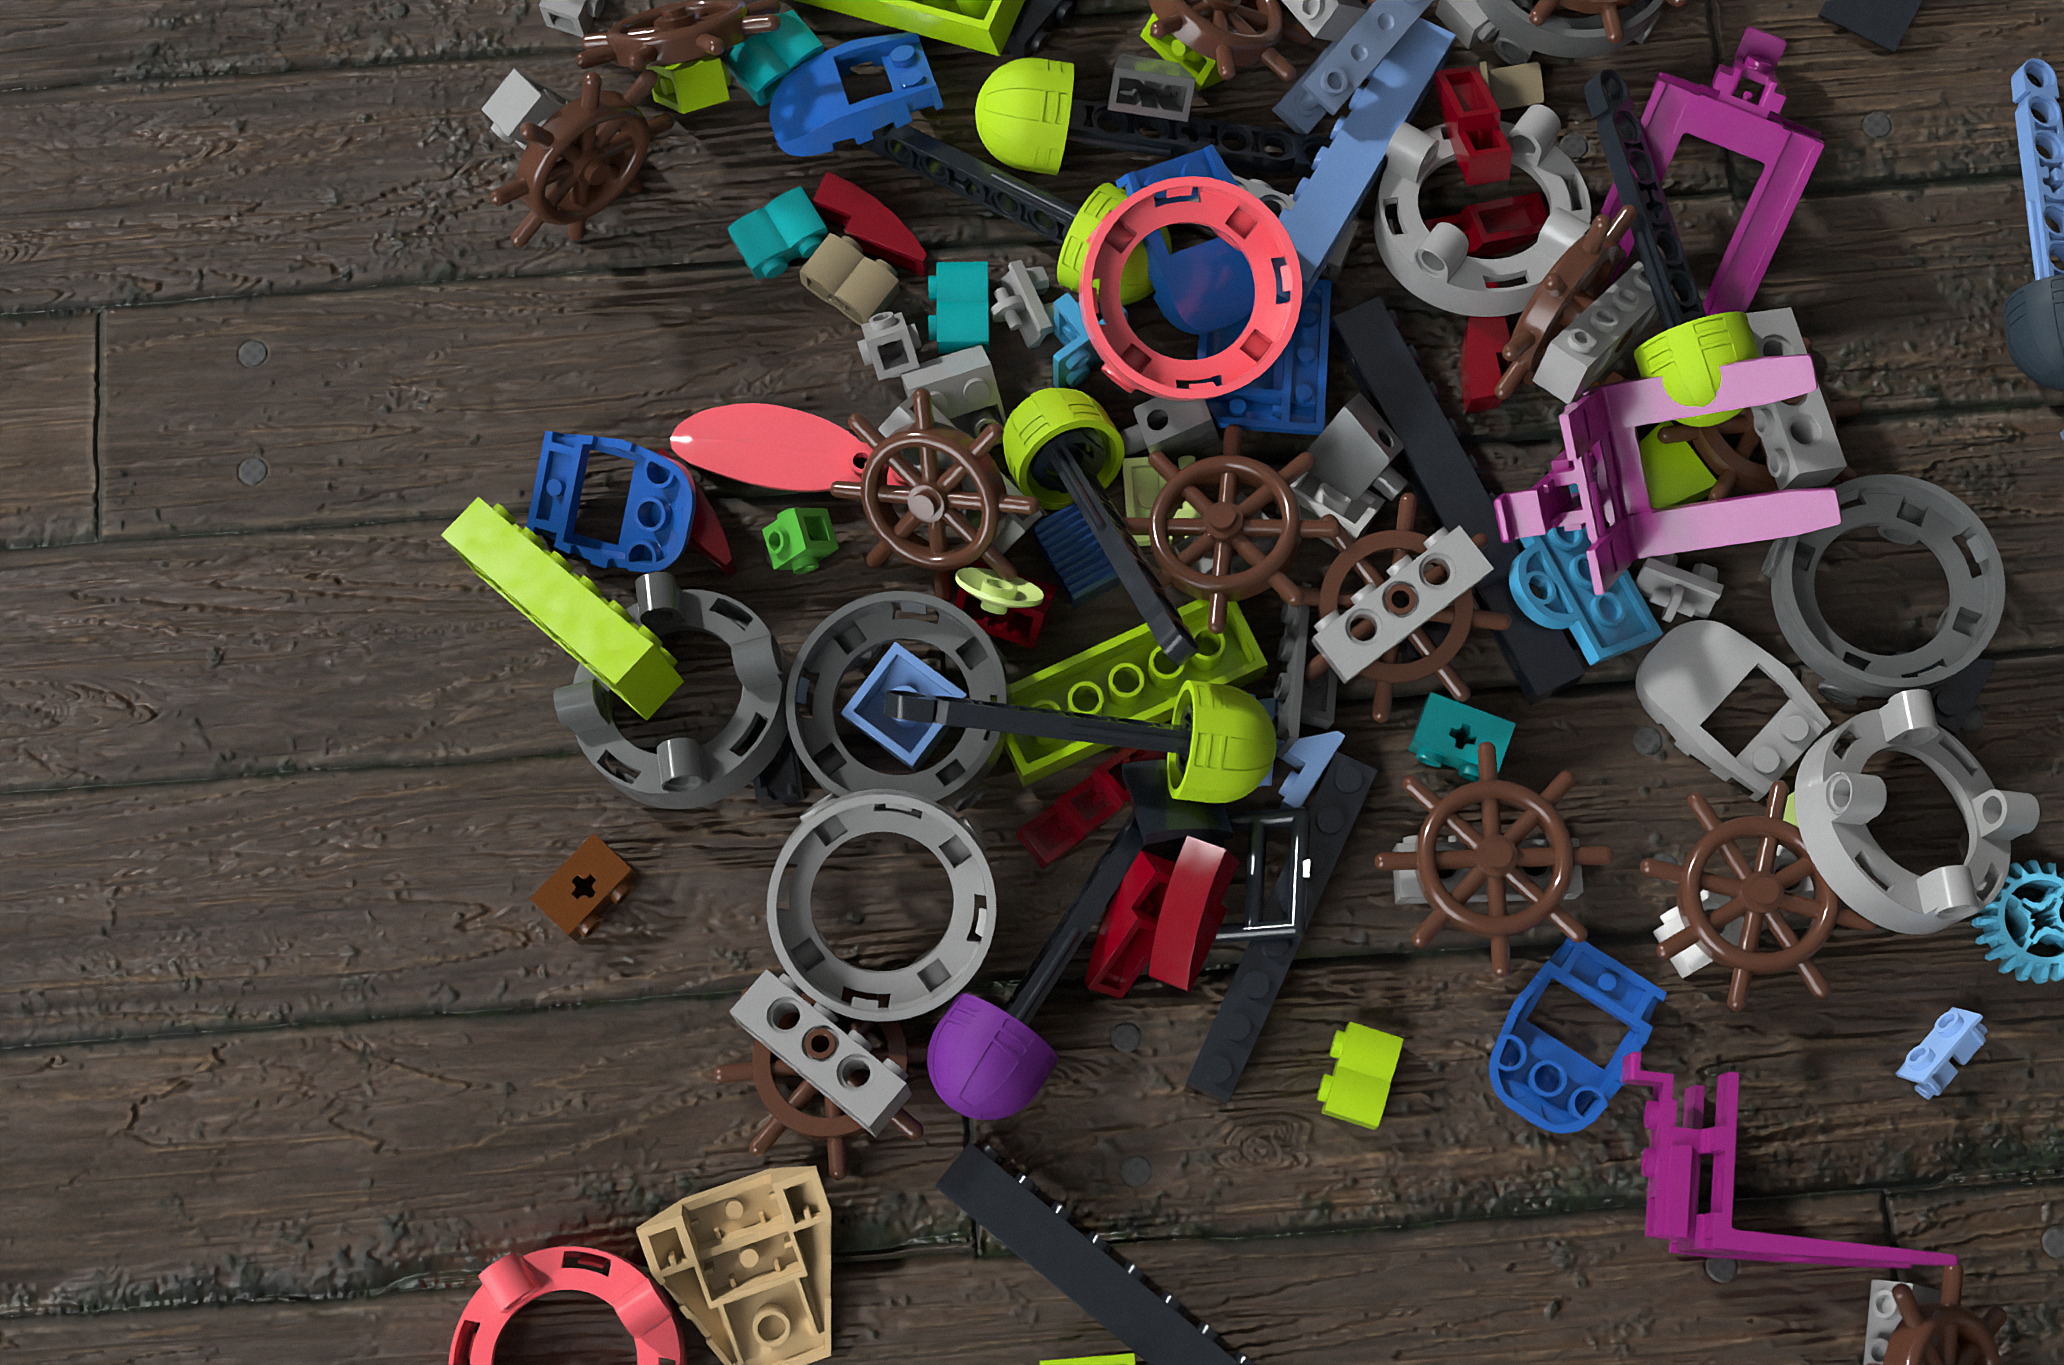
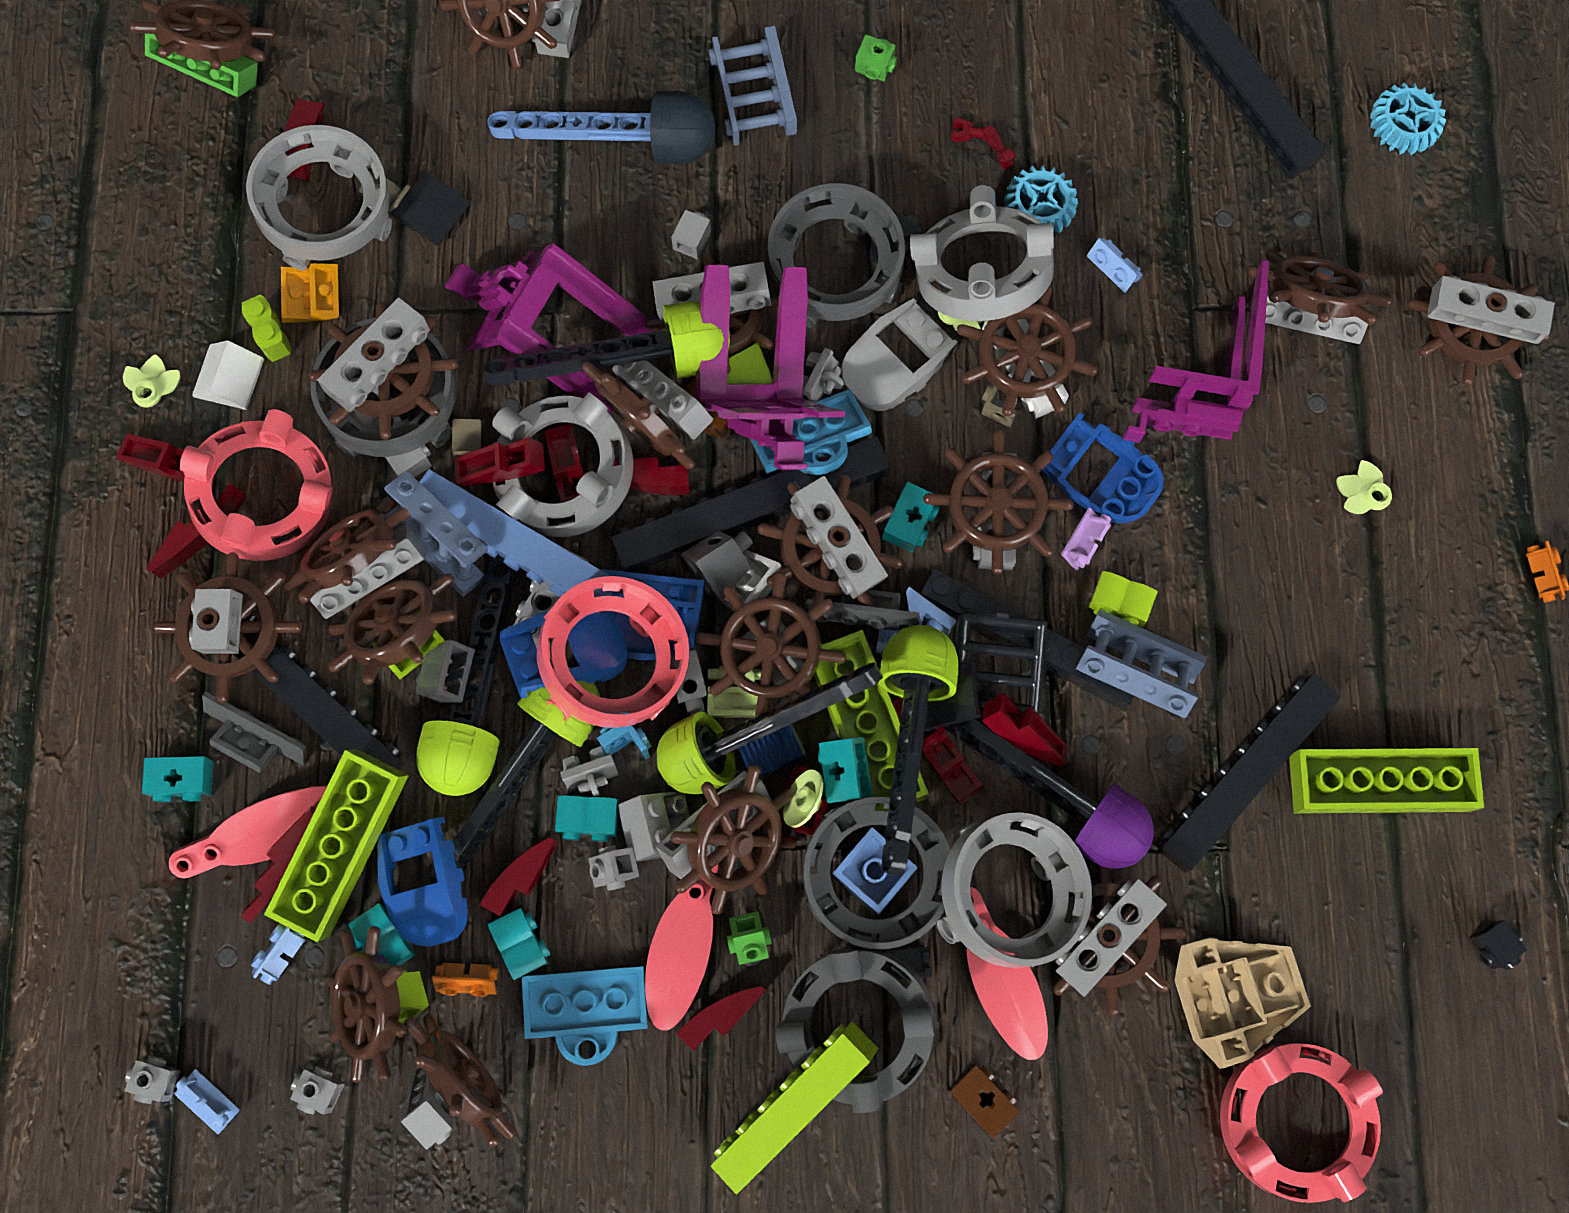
camera: 90 degrees left, 0 degrees up
blue slope [526,431,696,573] -> none
dark tan brick [799,233,900,326] -> none
dark red slope [1149,836,1240,992] -> none
none -> orange hinge [432,962,498,997]
none -> dark azure plate [522,966,648,1066]
none -> light grey brick [671,210,711,259]
none -> teal brick [818,737,873,803]
none -> coral plant [967,887,1048,1060]
none -> dark tan bracket [981,384,1015,427]
none -> lavender hinge [1061,508,1111,570]
none -> sand blue fence [1076,609,1207,718]

